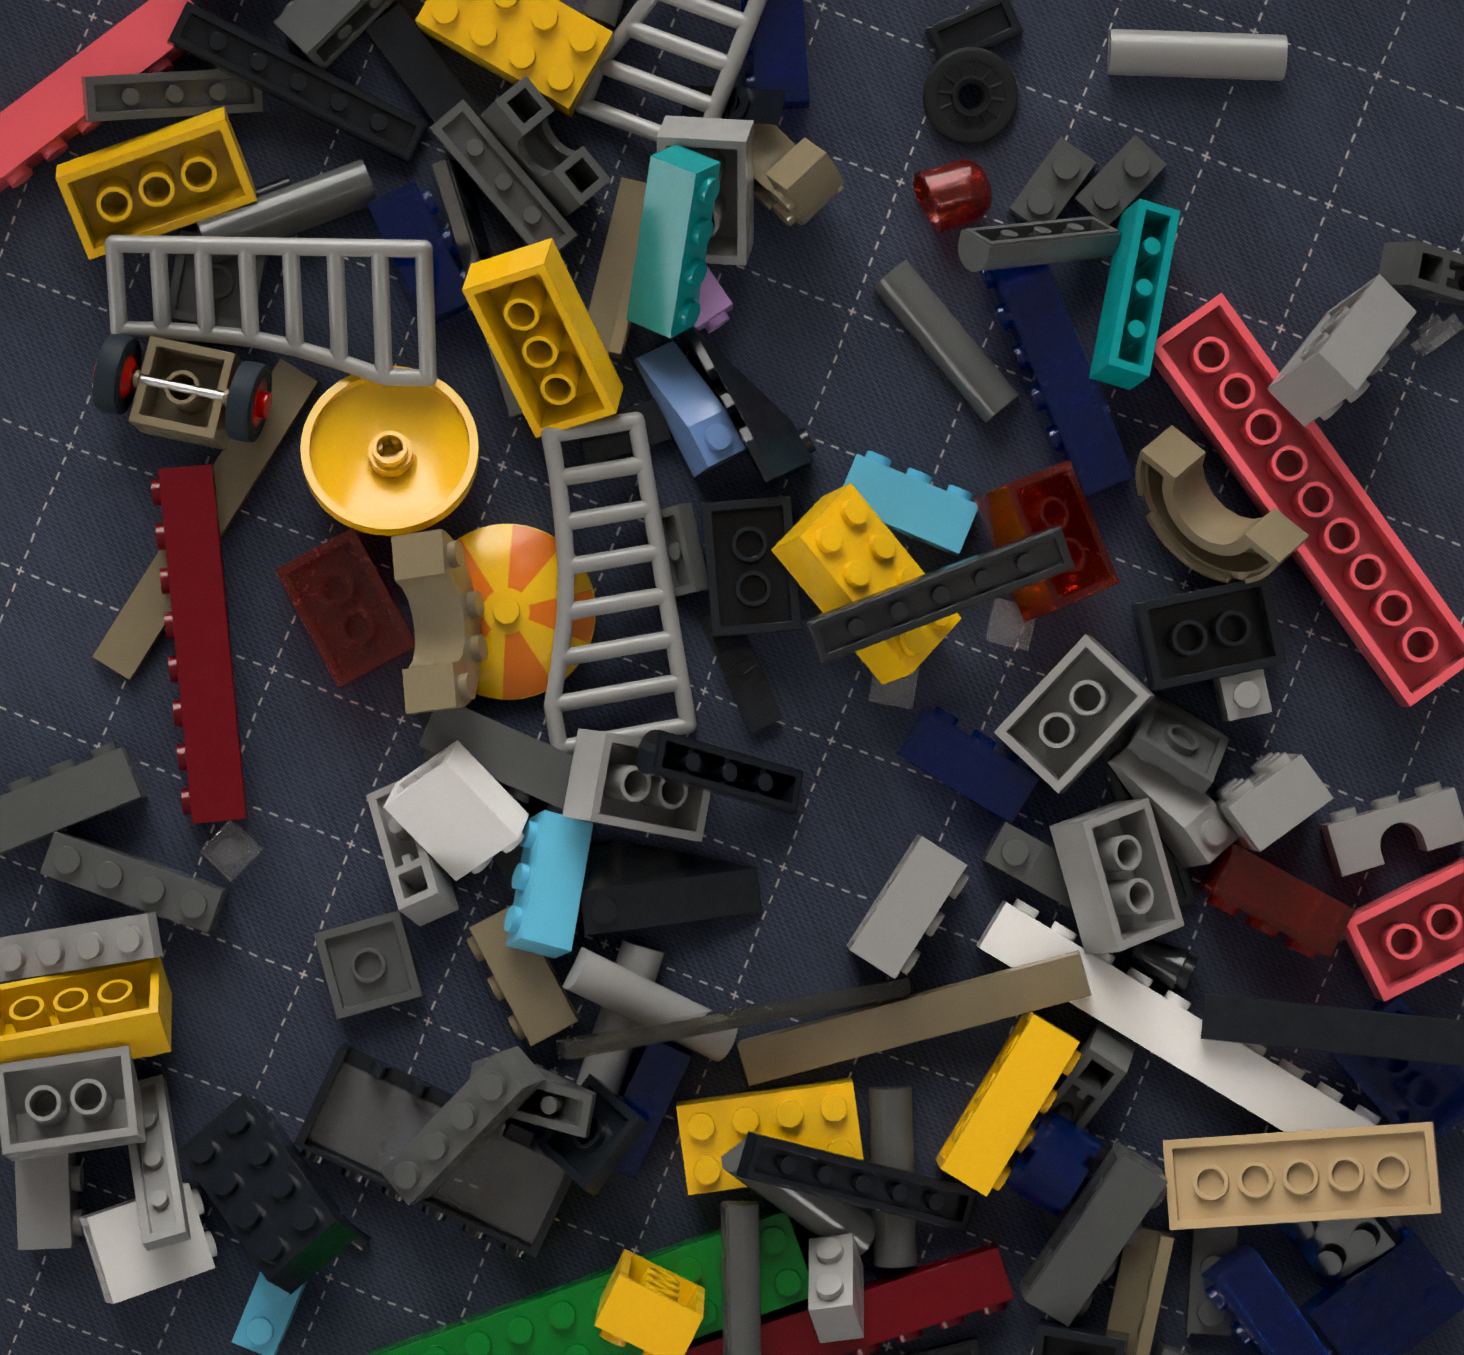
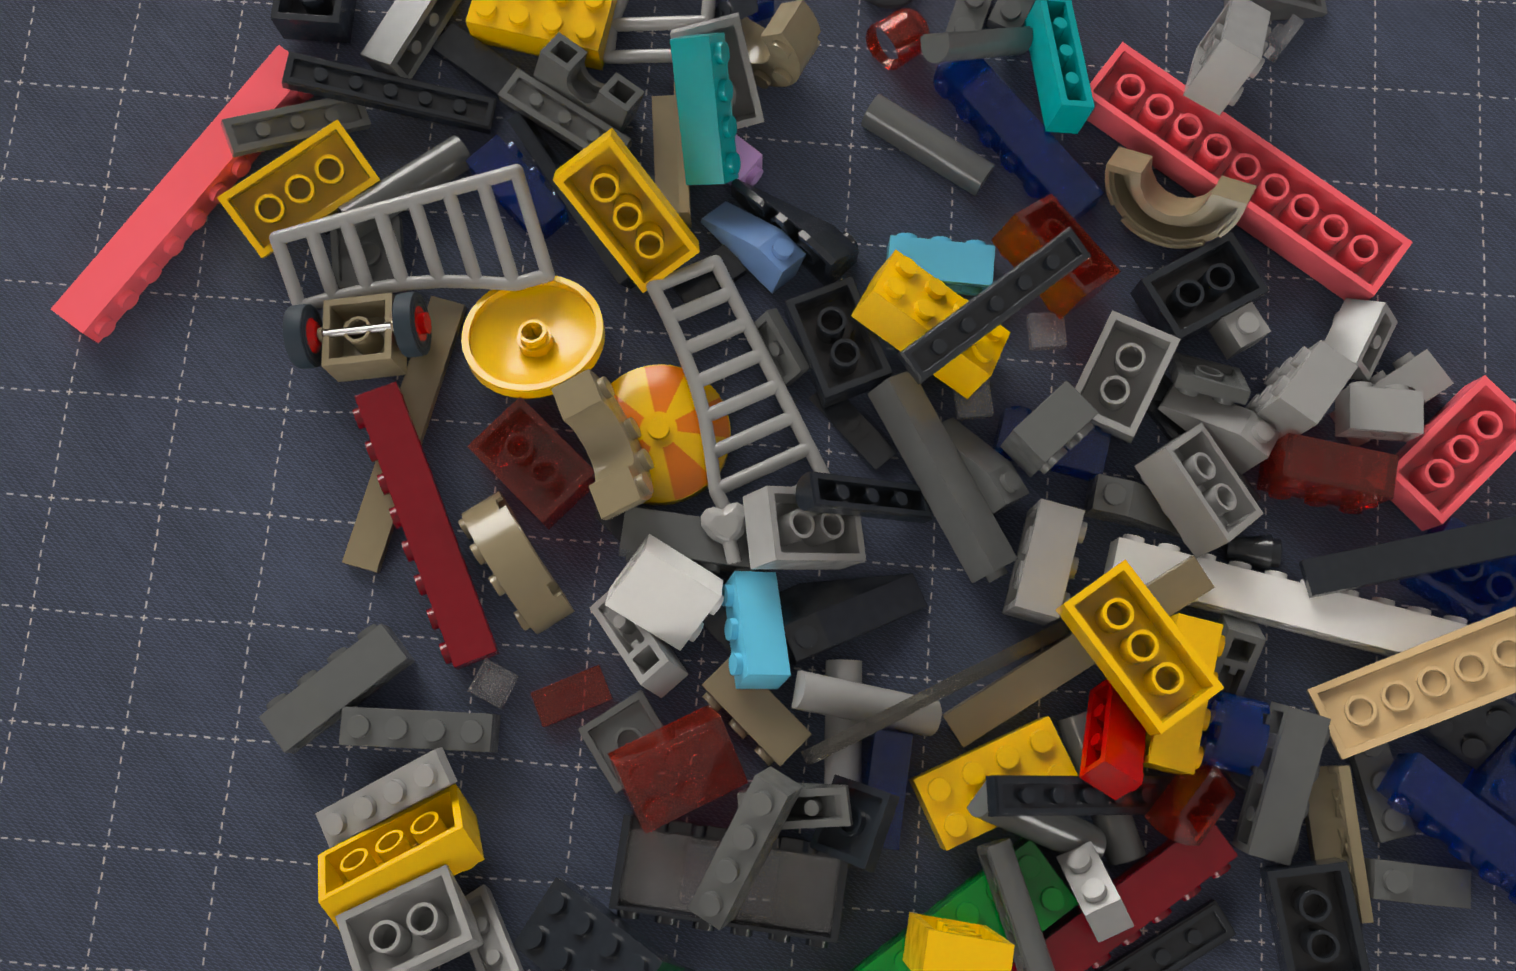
camera: 15 degrees left, 10 degrees down
none -> dark tan brick [458,491,575,635]
none -> clear red plate [530,665,613,728]
none -> clear red brick [607,705,748,834]
none -> light grey rock [701,502,746,565]
none -> dark grey brick [868,371,1018,583]
none -> dark grey slope [942,417,1029,515]
none -> dark grey brick [1000,380,1099,478]
none -> yellow brick [1055,559,1224,736]
none -> red brick [1079,679,1146,801]
none -> clear red brick [1145,765,1236,846]
none -> light grey brick [1323,298,1398,382]
none -> light grey brick [1335,381,1424,442]

